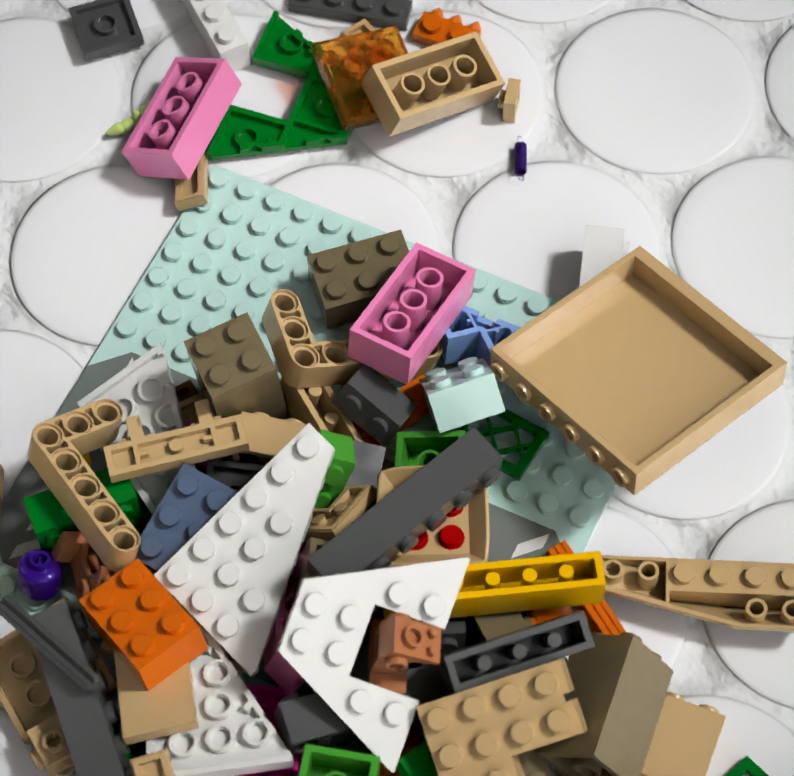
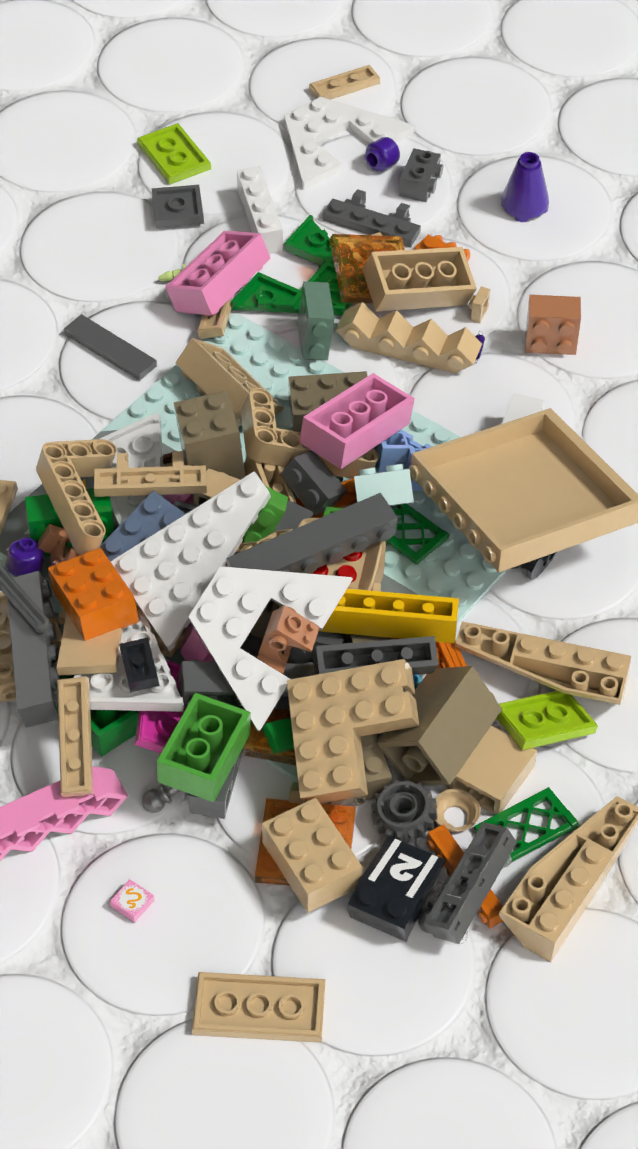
camera: 10 degrees right, 10 degrees down
none -> dark grey tile [64,314,157,380]
none -> black plate [119,637,160,693]
none -> tan slope [175,338,284,427]
none -> sand green brick [297,281,335,360]
none -> tan brick [336,302,482,373]
none -> lime tile [497,691,598,750]
none -> nougat brick [525,294,581,355]

